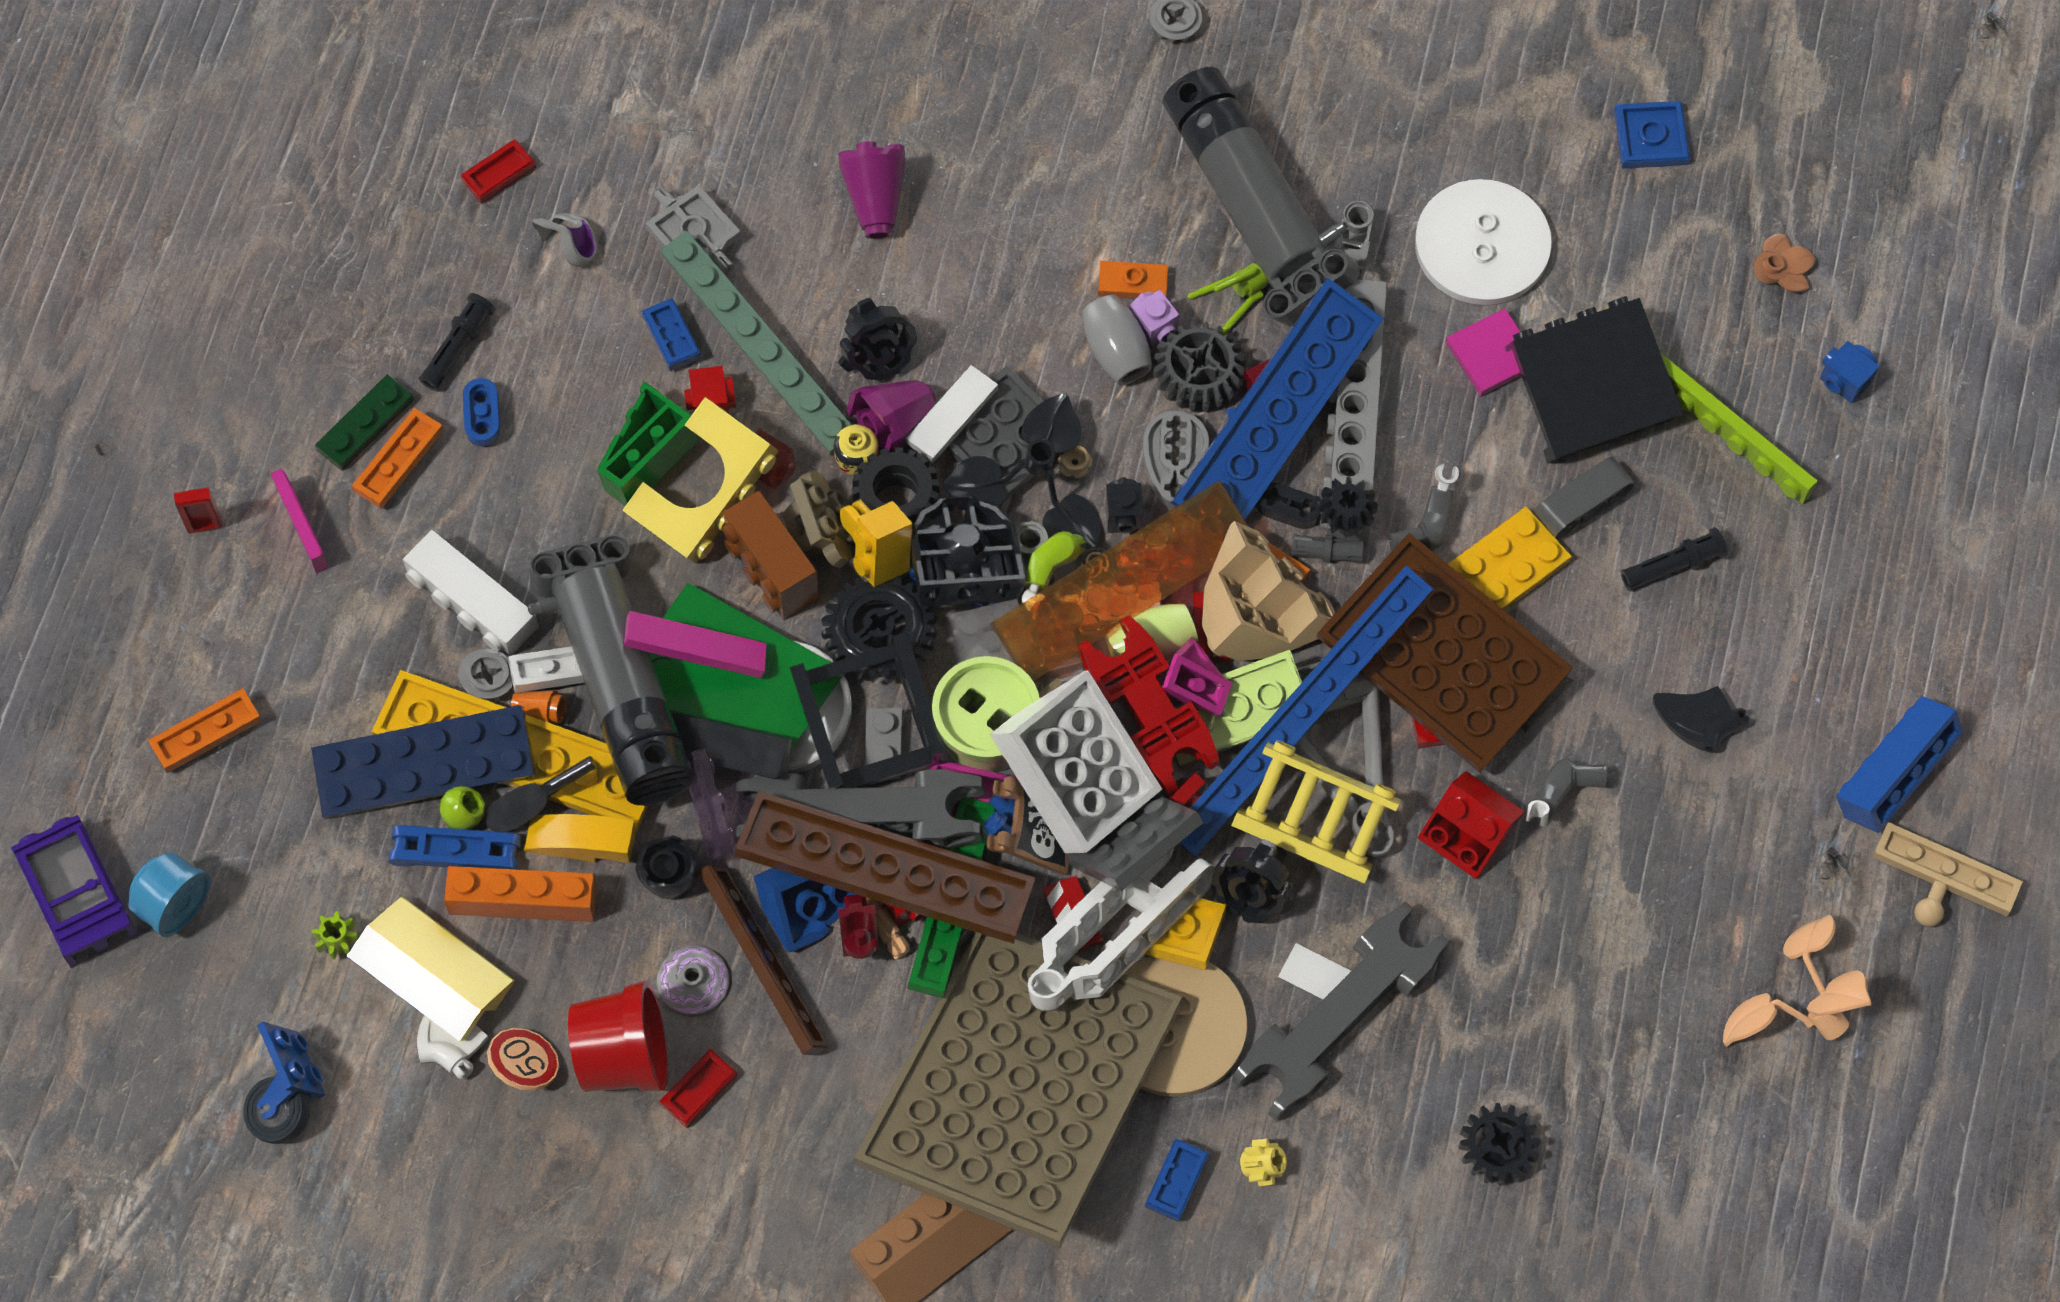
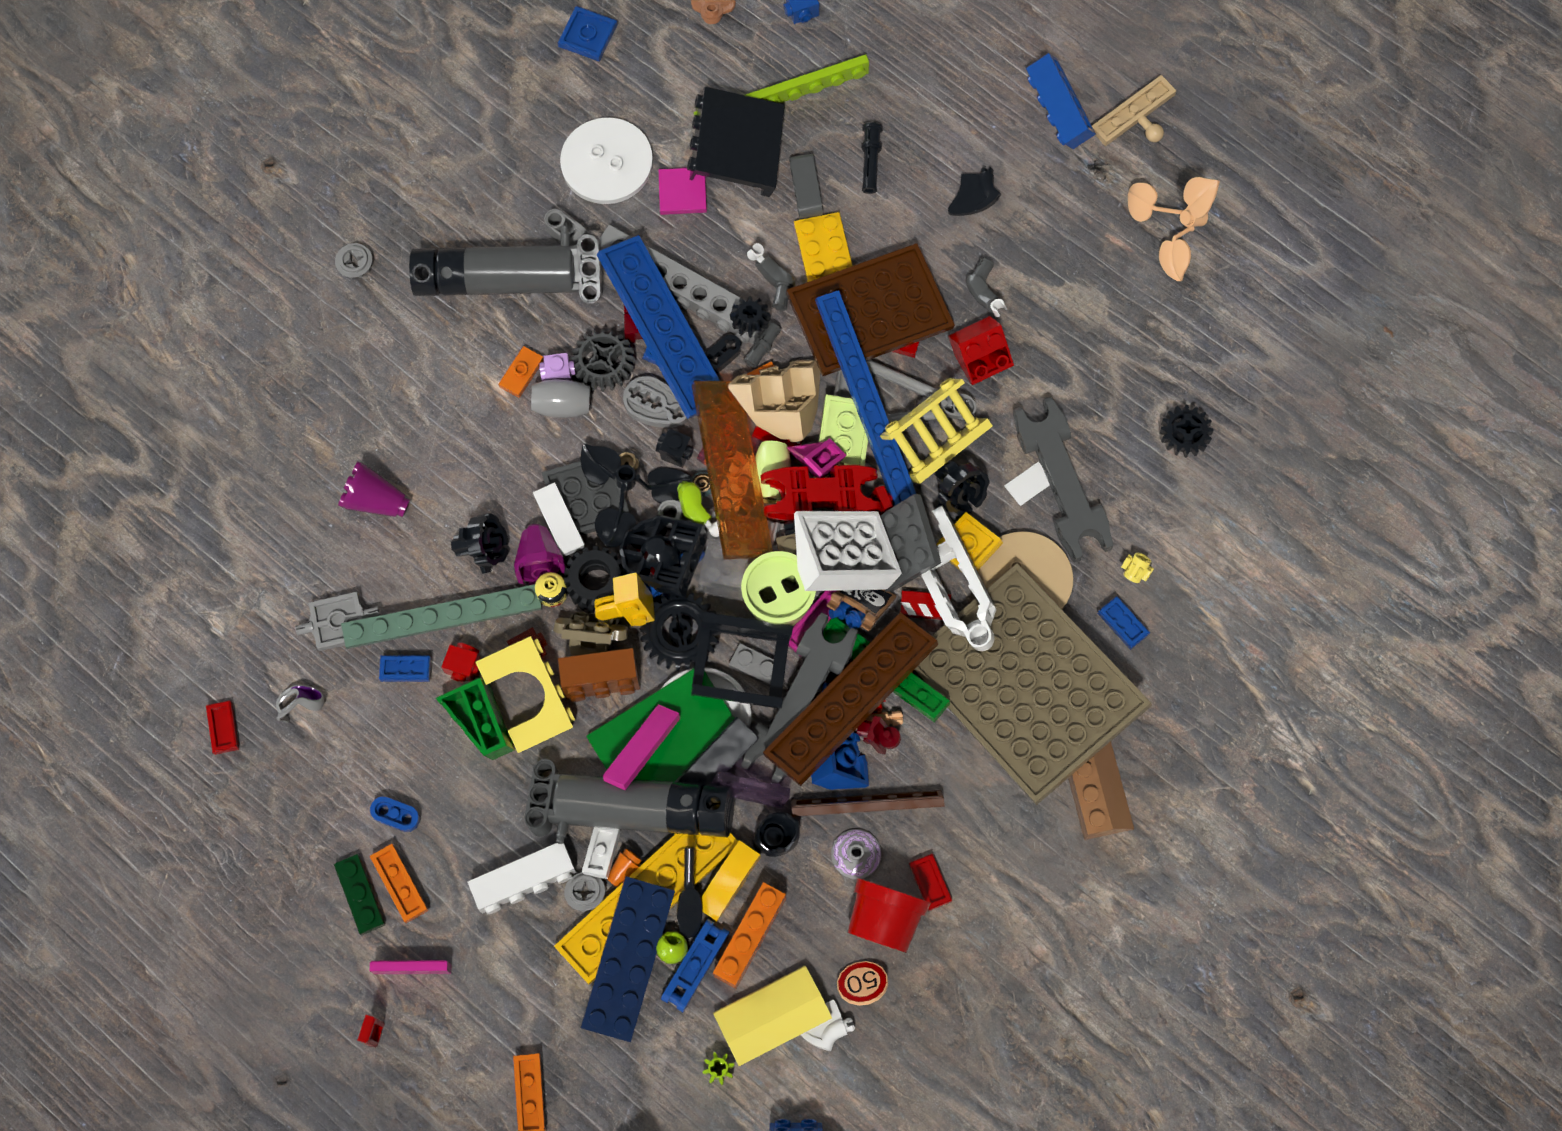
camera: 60 degrees left, 5 degrees up
black pin [418,293,496,391] -> none
lime plant [1188,263,1268,336] -> none

